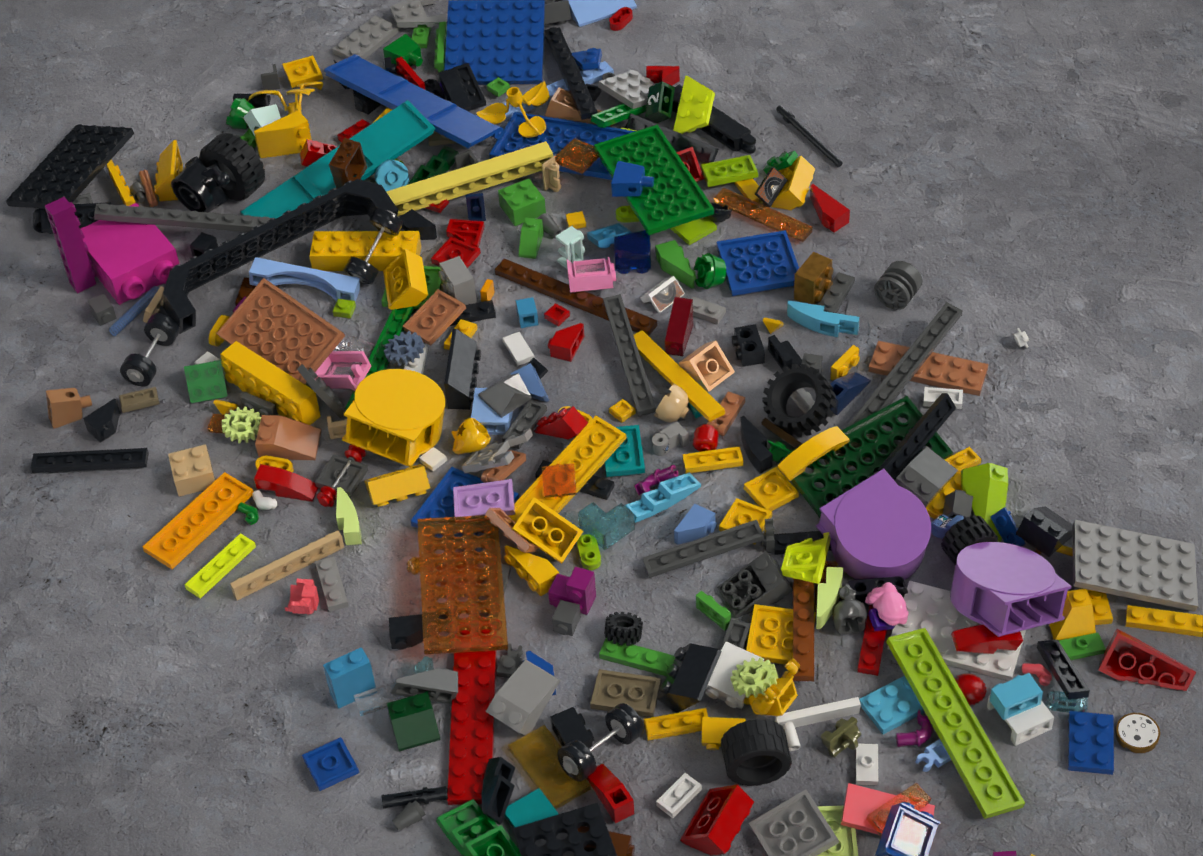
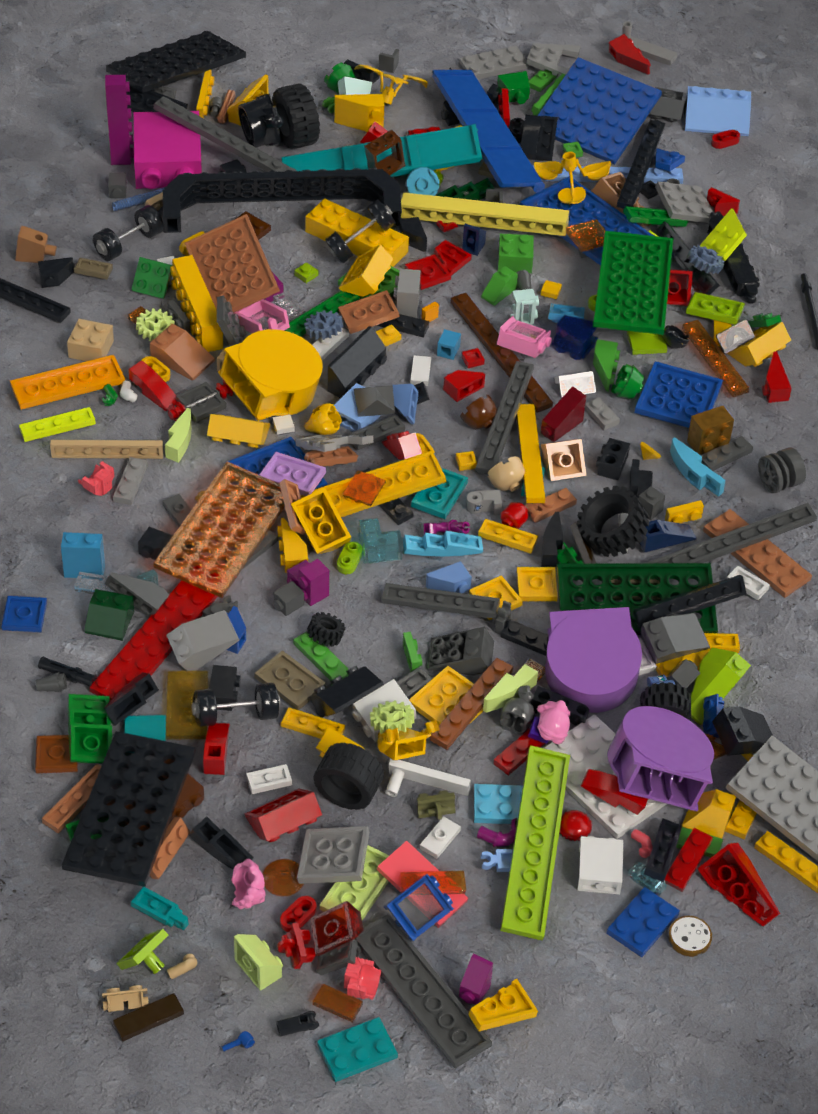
camera: 25 degrees right, 0 degrees up
yellow slope [213,400,238,416] -> none
light blue arch [249,257,360,302] -> none
yellow plate [282,56,323,88] -> none
tan hinge [542,156,561,192] -> none
blue torso [611,161,654,197] -> none
dark green brick [645,81,675,123] -> none
yellow slope [777,426,850,481] -> none
neon yellow wing [781,532,831,584] -> none
medium azure brick [990,673,1043,720] -> none
none -> dark grey plate [163,494,197,529]
none -> reddish brown cylinder [460,394,497,429]
none -> red plate [664,828,713,892]
none -> sand blue gear [687,245,724,274]

